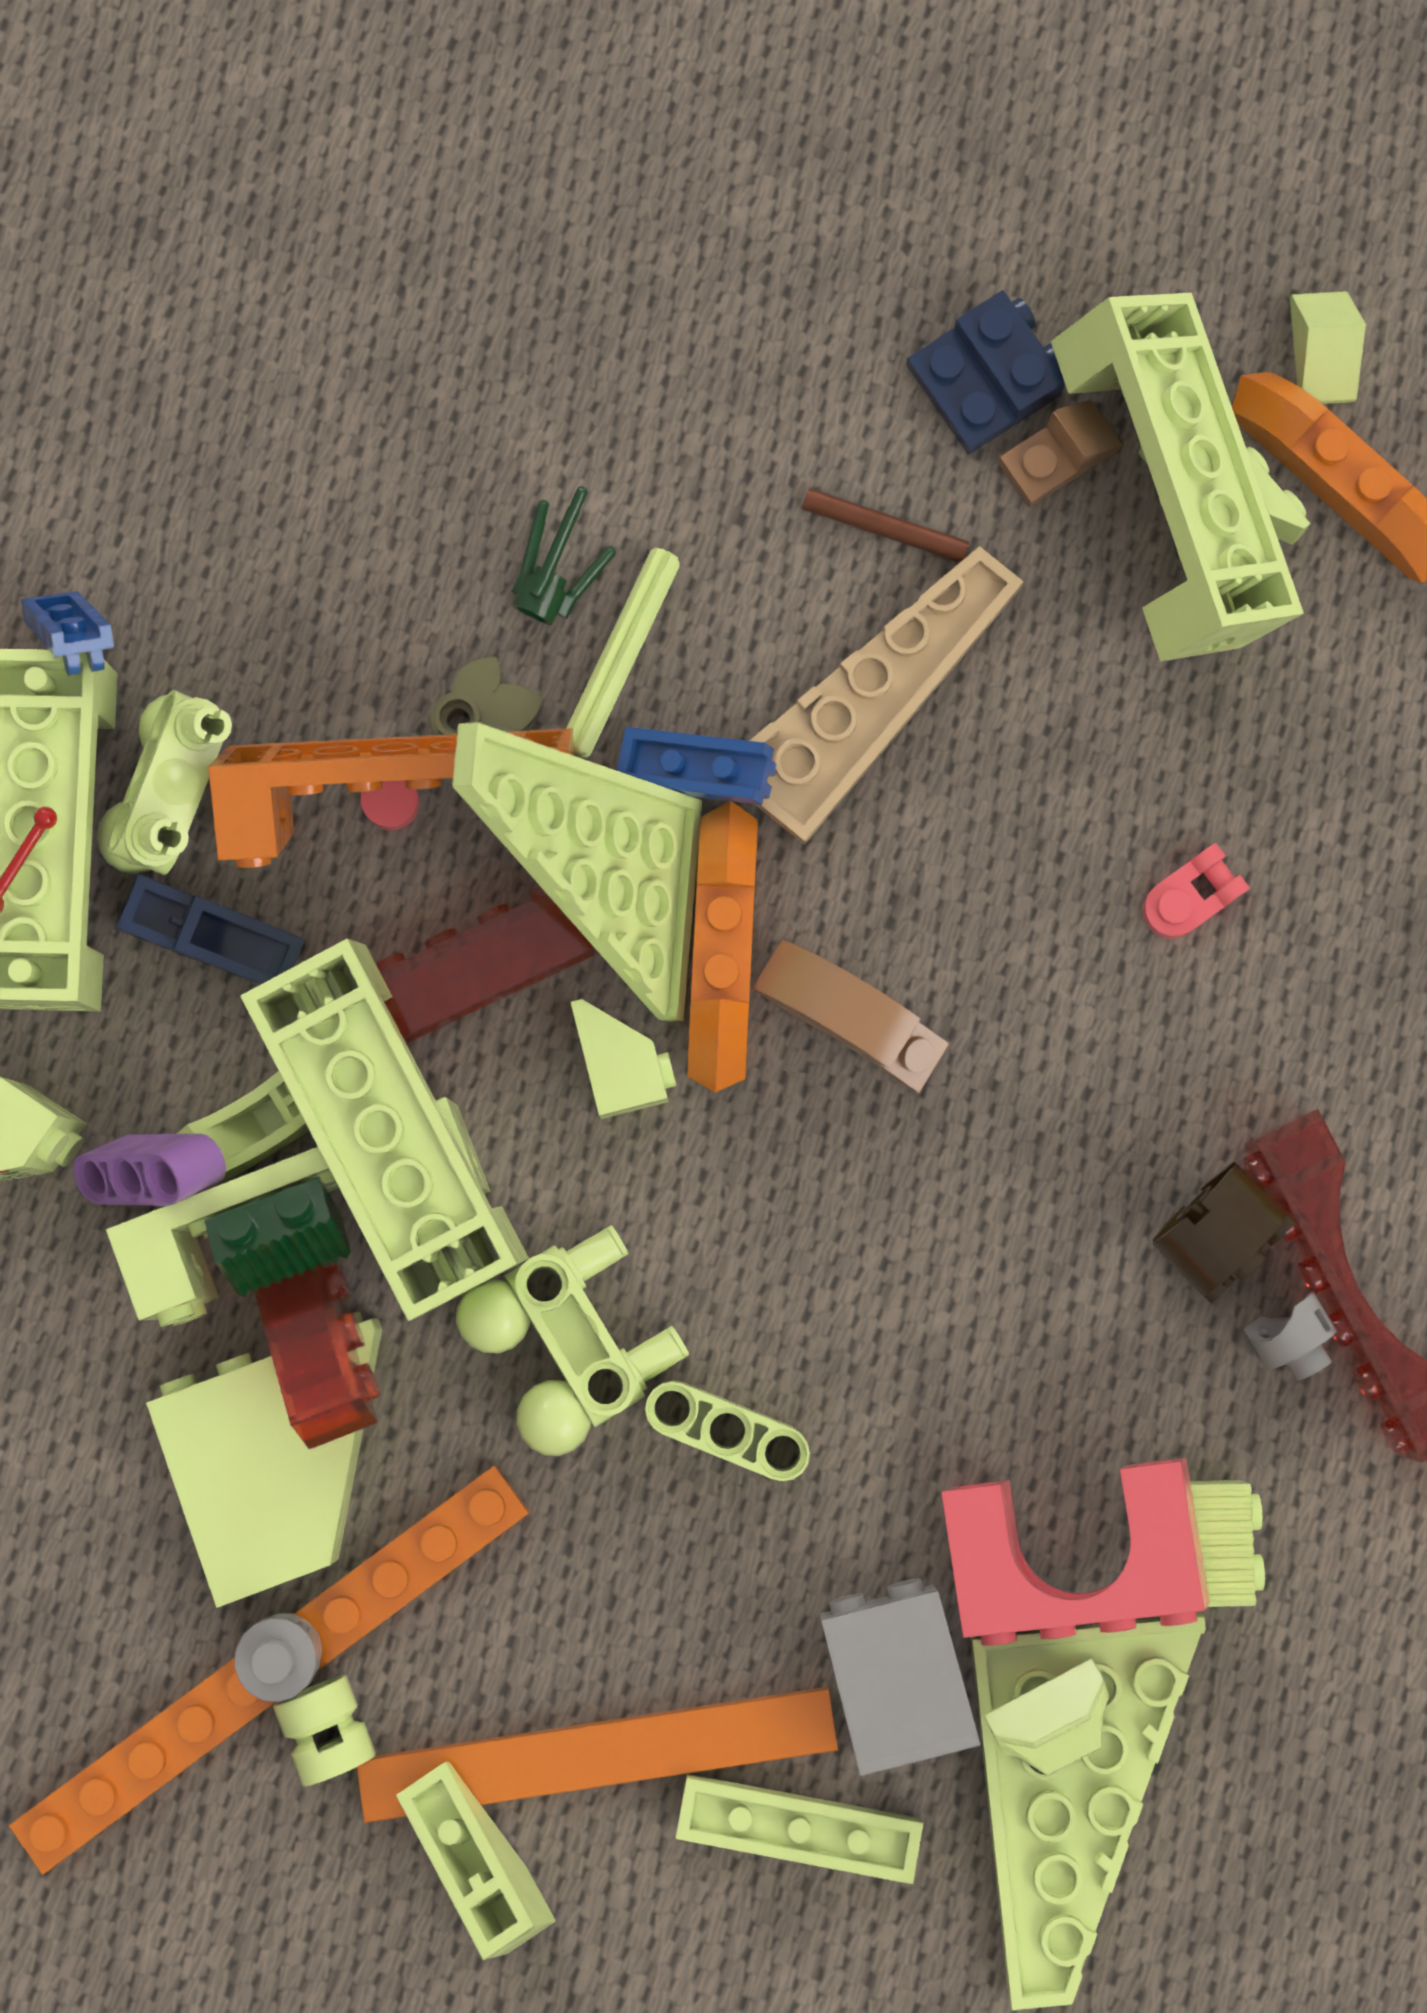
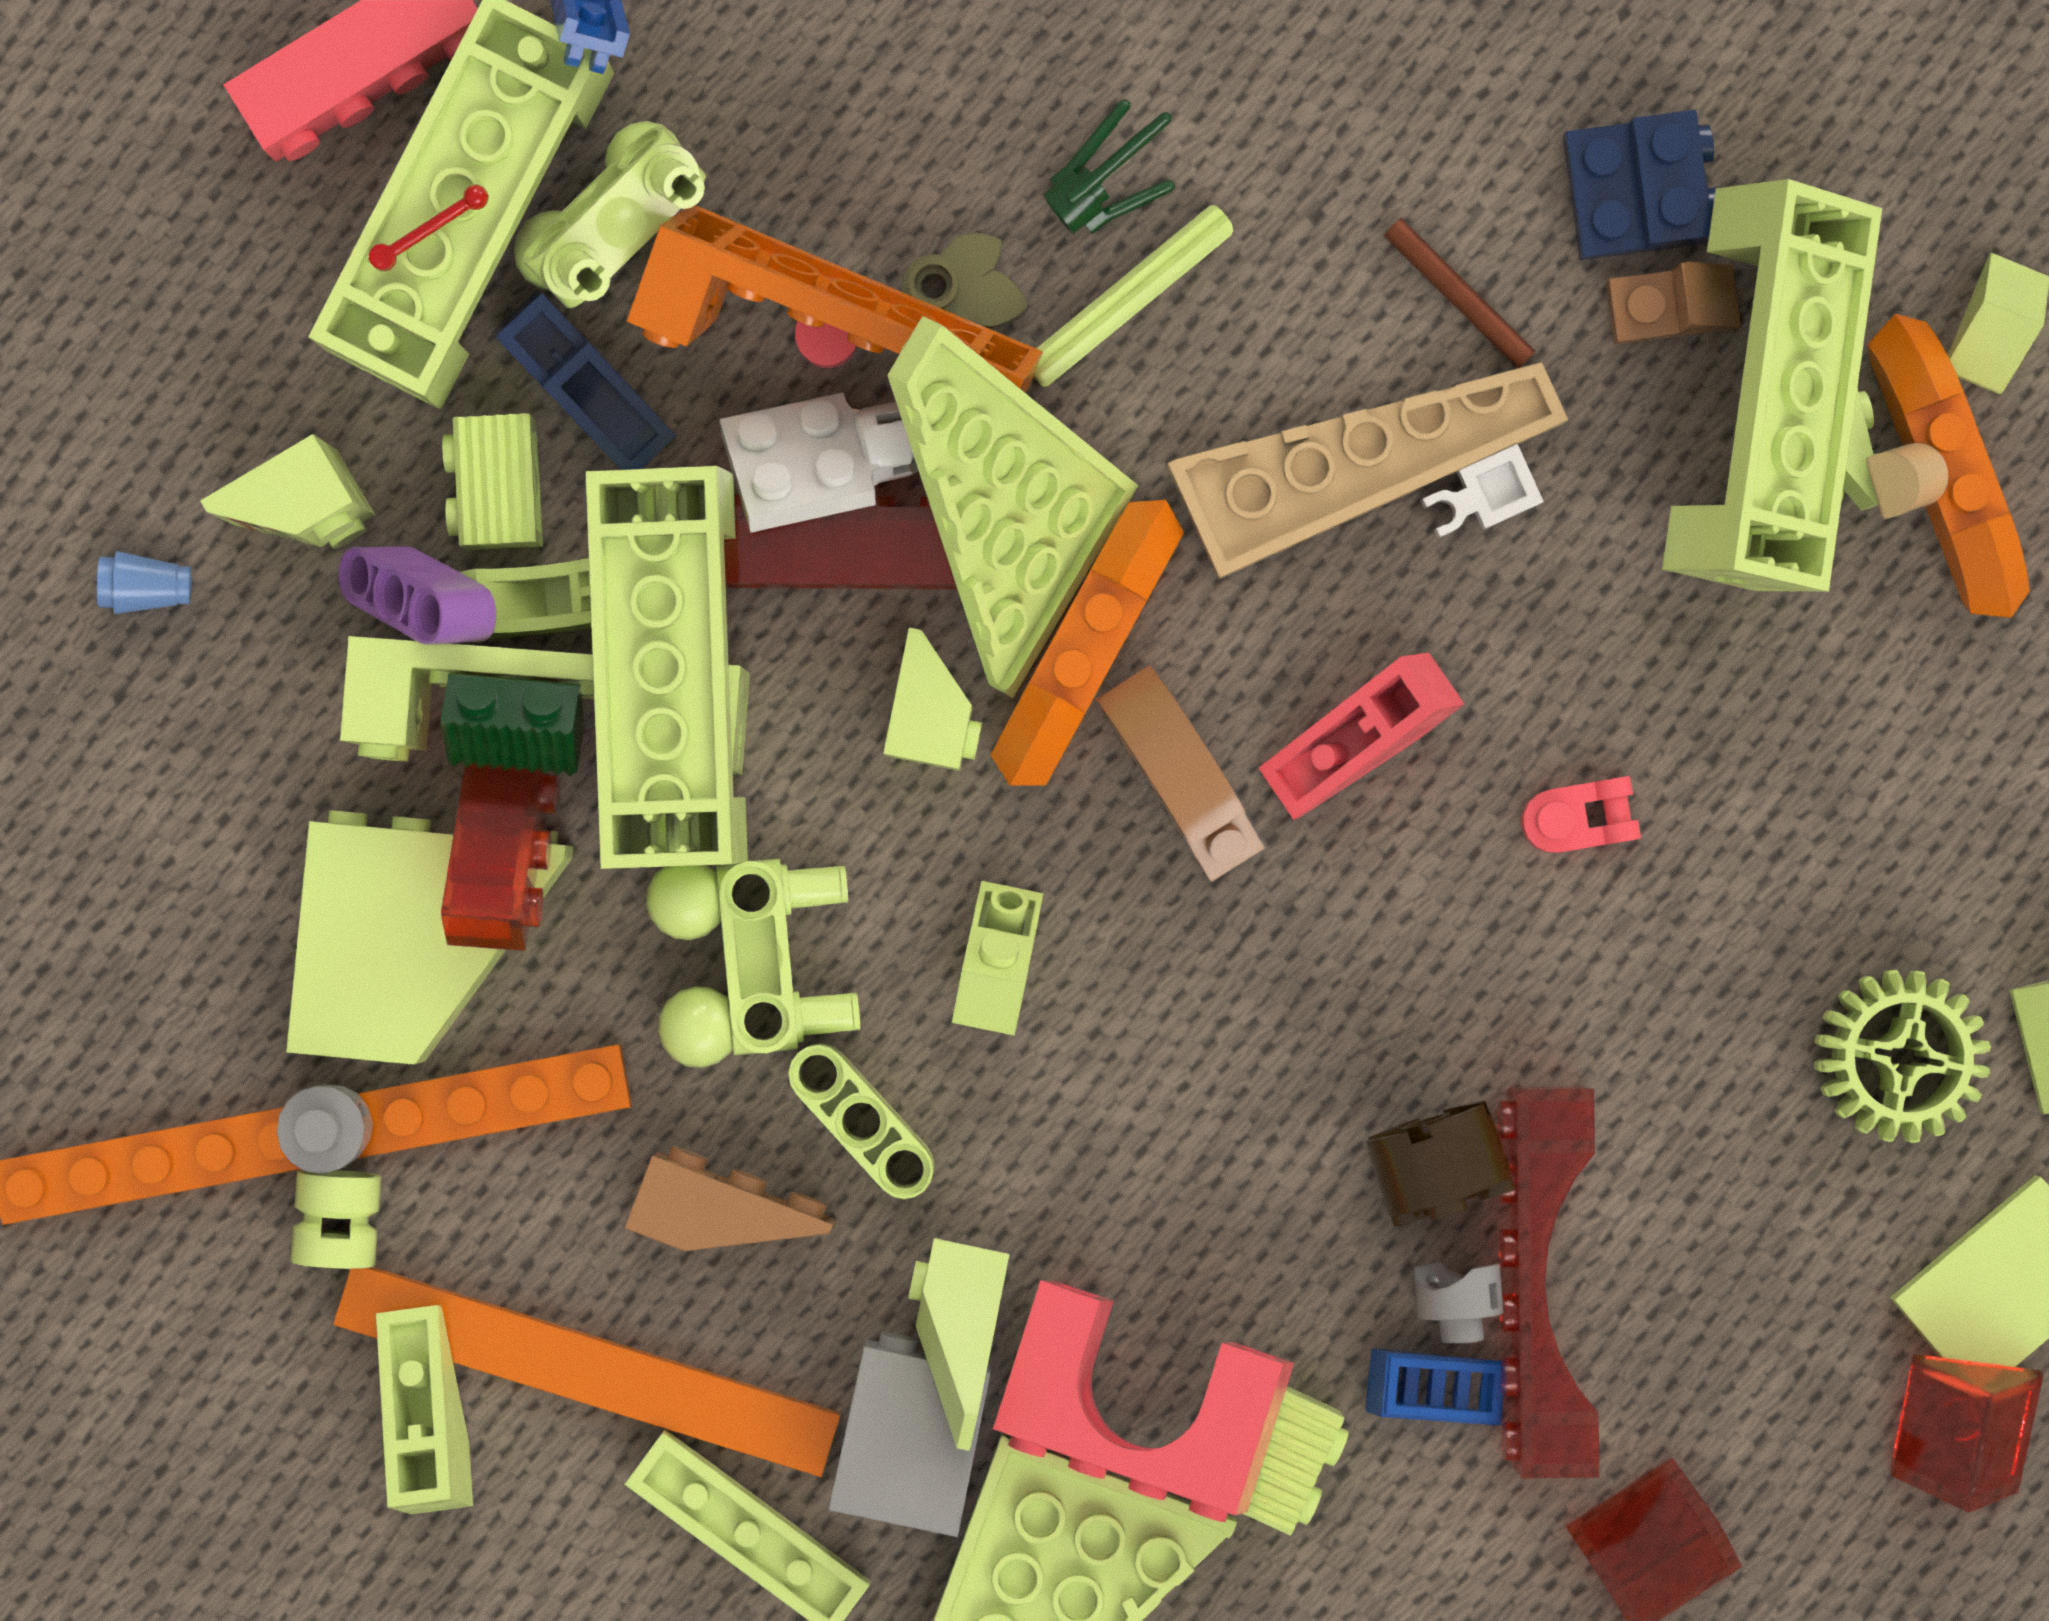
camera: 25 degrees right, 5 degrees up
blue hinge [616,727,777,805] -> none
yellowish green slope [984,1659,1109,1776] -> none
none -> yellowish green brick [442,413,543,551]
none -> medium nougat slope [625,1146,836,1251]
none -> white plate [719,392,918,533]
none -> yellowish green slope [908,1238,1009,1451]
none -> yellowish green slope [952,881,1044,1036]
none -> coral slope [1258,652,1465,820]
none -> blue slope [1365,1348,1507,1426]
none -> white plate [1421,444,1544,538]
none -> tan brick [1866,443,1948,519]

